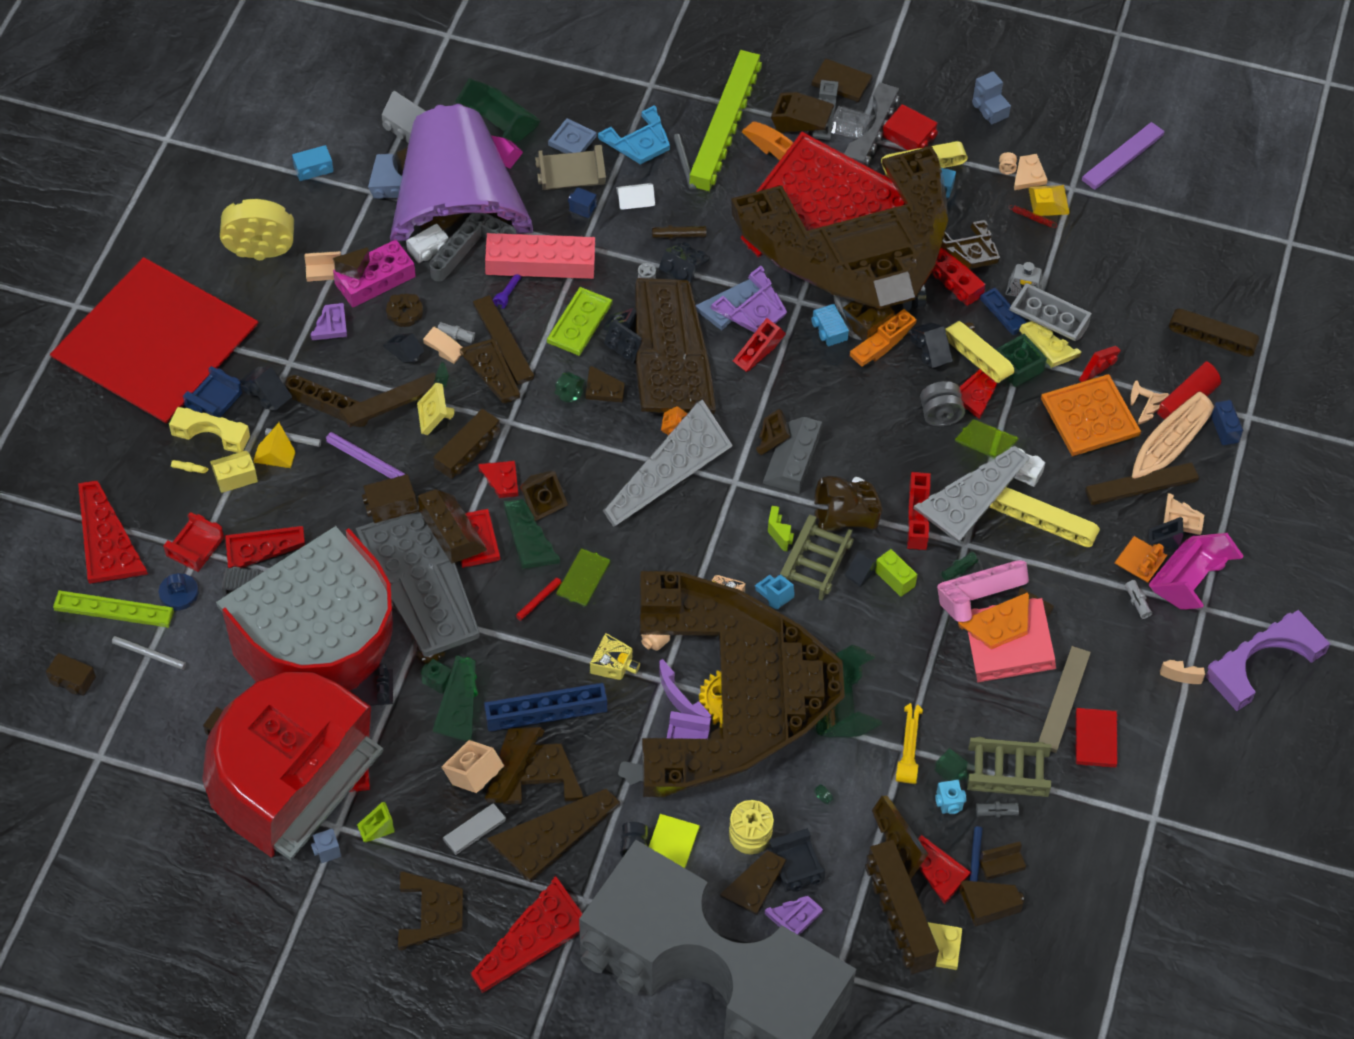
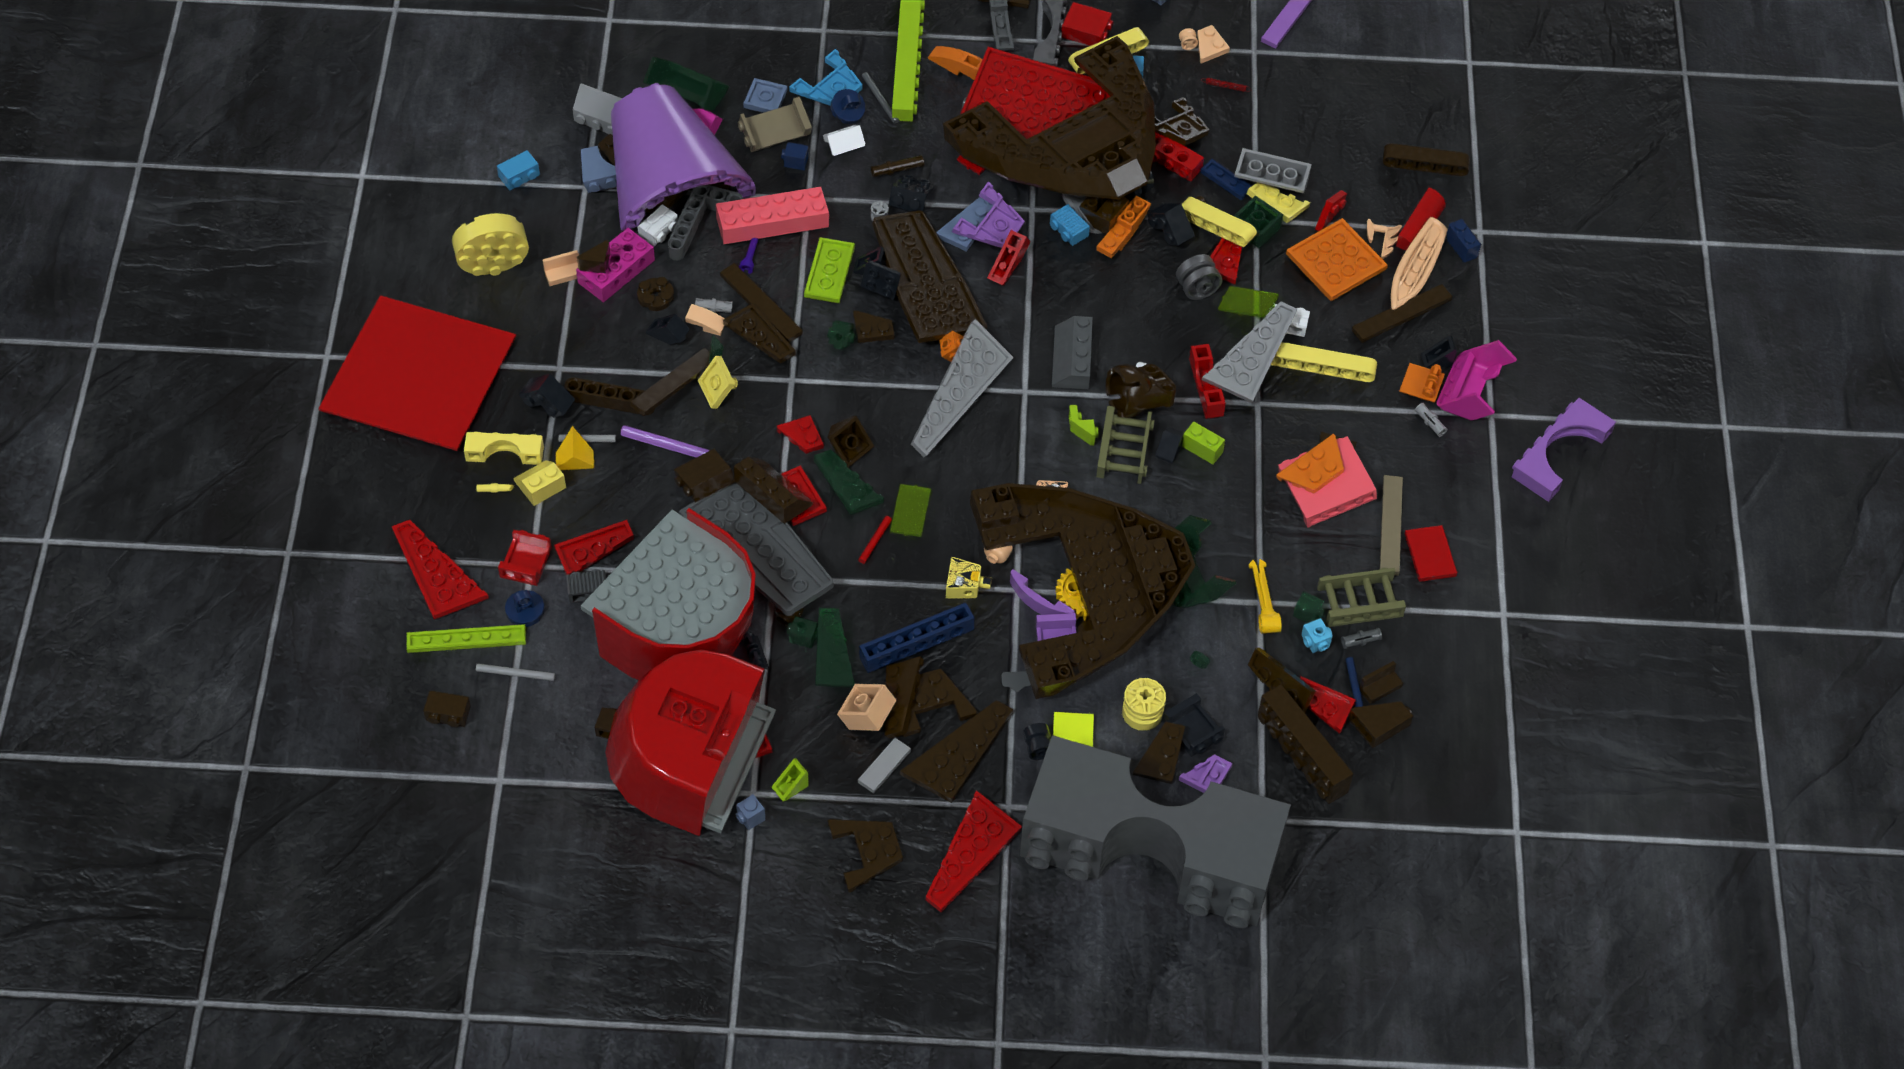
camera: 15 degrees left, 0 degrees up
dark blue panel [183,366,242,418] -> none
medium lavender wing [311,303,347,340] -> none
dark brown brick [433,409,500,479] -> none
dark azure brick [755,574,795,609] -> none
dark brown wing [756,409,790,455] -> none
dark brown slope [771,92,834,132] -> none
clear slope [831,105,875,139] -> none
light yellow wing [928,922,962,970] -> none
bright pink beam [937,560,1029,622] -> none
clear green pin [941,552,978,581] -> none
light grey torso [1006,262,1043,297] -> none
yellow slope [1029,185,1069,216] -> none
light nougat slope [1160,660,1205,684] -> none
light nougat wing [1163,494,1204,535] -> none
none -> dark blue tile [830,89,865,124]

